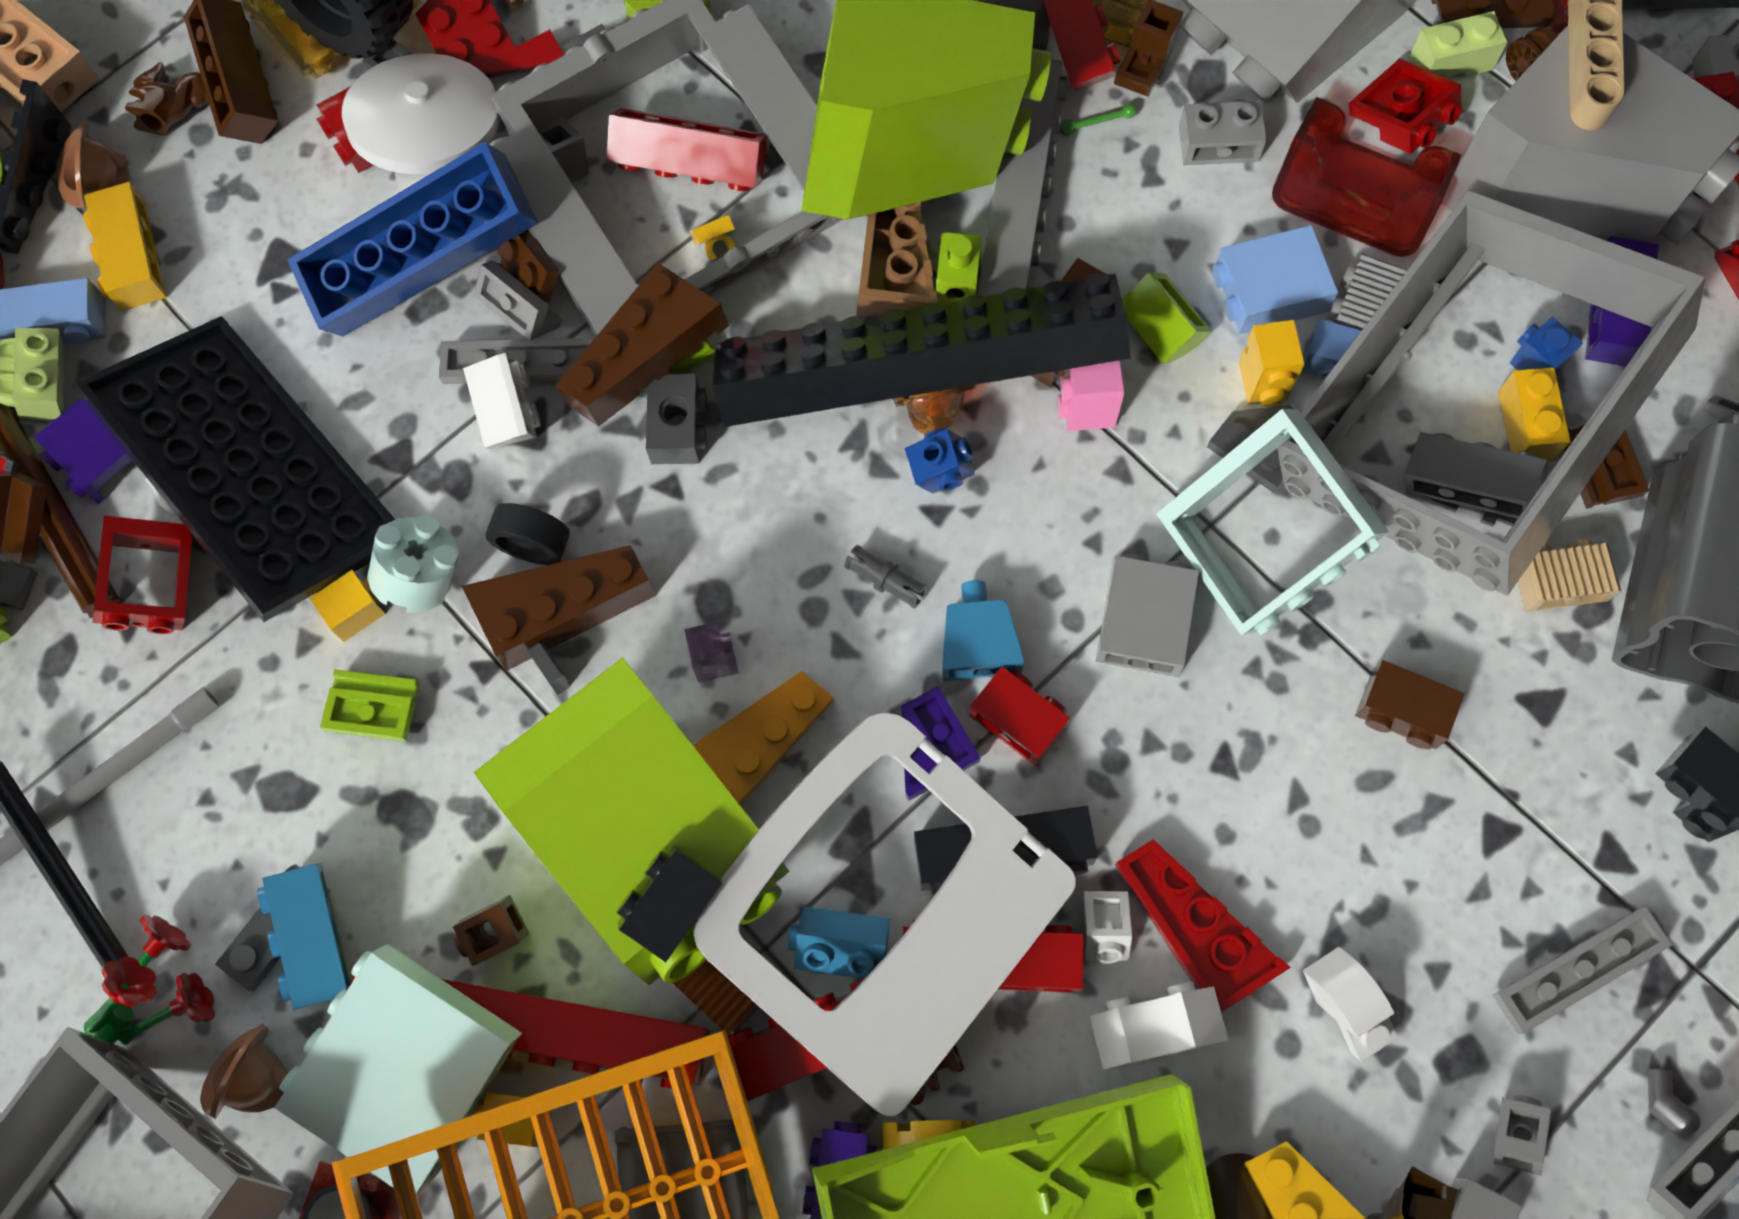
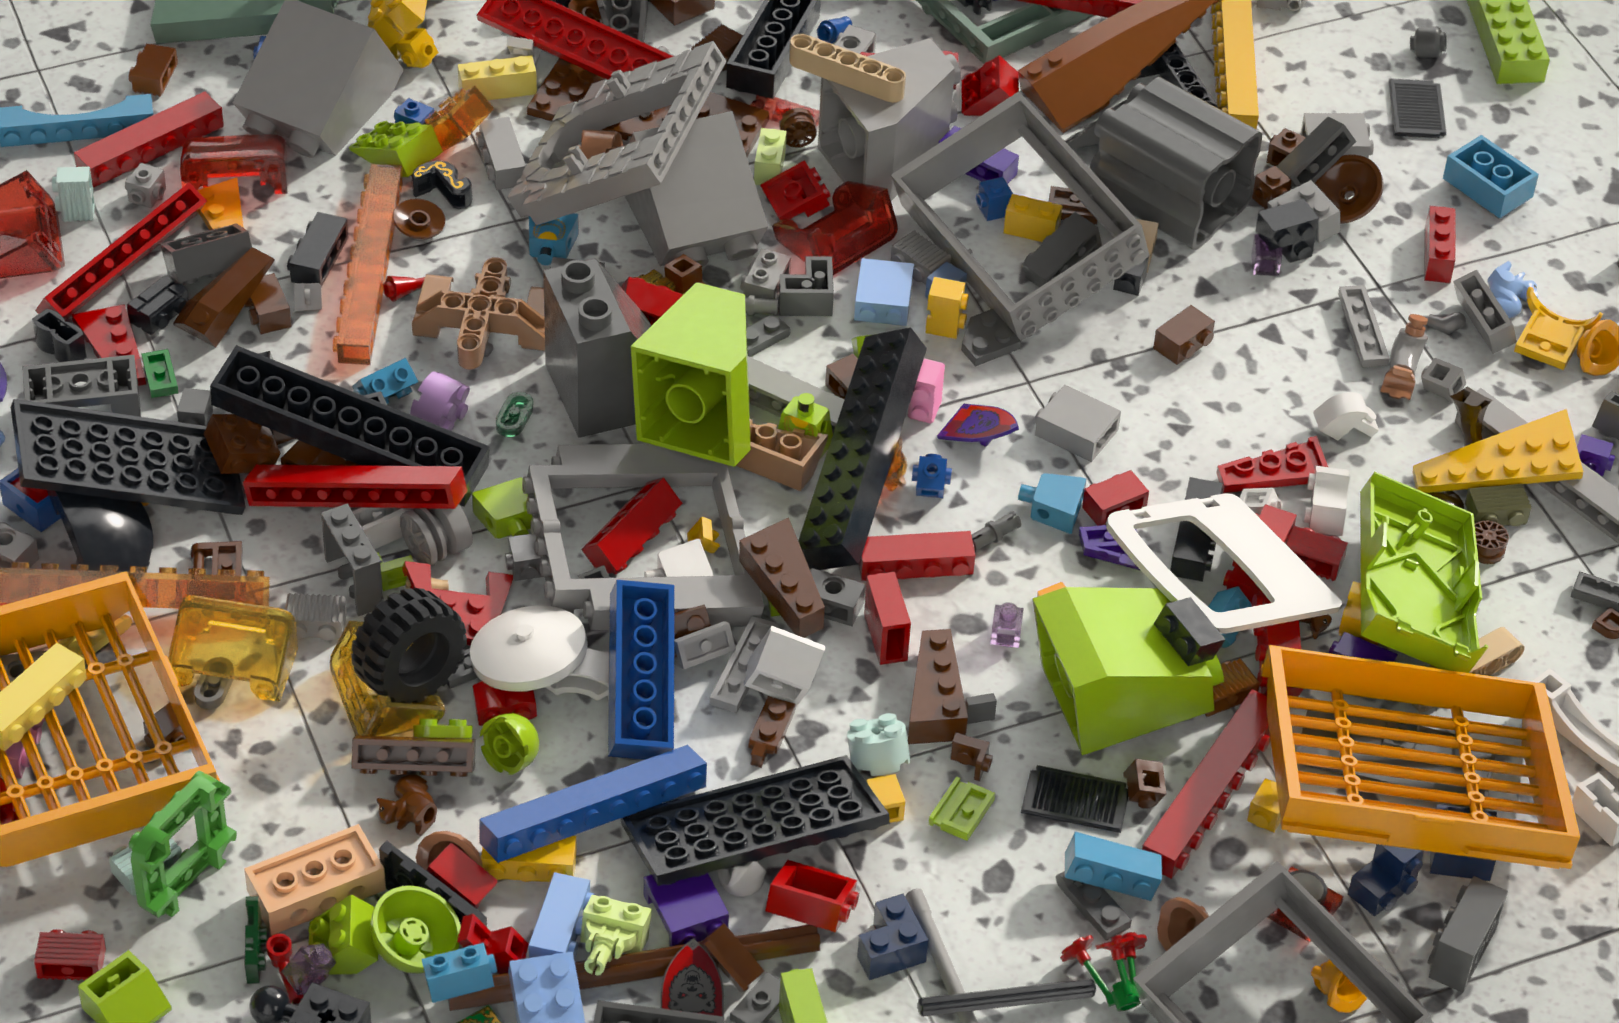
camera: 75 degrees left, 25 degrees down
light aqua brick [275,944,522,1195] -> none
black tyre [485,503,570,565] -> none
light aqua window [1157,409,1389,636] -> none
none -> lime plate [413,719,473,738]
none -> red panel [426,843,498,909]
none -> blue brick [479,745,707,863]
none -> lime cylinder [480,713,539,775]
none -> white torso [644,539,714,577]
none -> light grey pin [745,295,779,316]
none -> dark grey hinge [746,313,790,357]
none -> reddish brown hinge [748,696,796,768]
none -> dark grey brick [779,256,834,316]
none -> dark blue brick [857,893,929,981]
none -> brick [859,531,975,581]
none -> red brick [864,572,911,665]
none -> shield [937,403,1019,446]
none -> reddish brown bracket [951,733,993,781]
none -> black window [1021,765,1129,833]
none -> black brick [1113,257,1149,296]
none -> clear purple brick [1251,234,1282,276]
none -> red brick [1286,526,1348,581]
none -> piece [1380,314,1428,400]

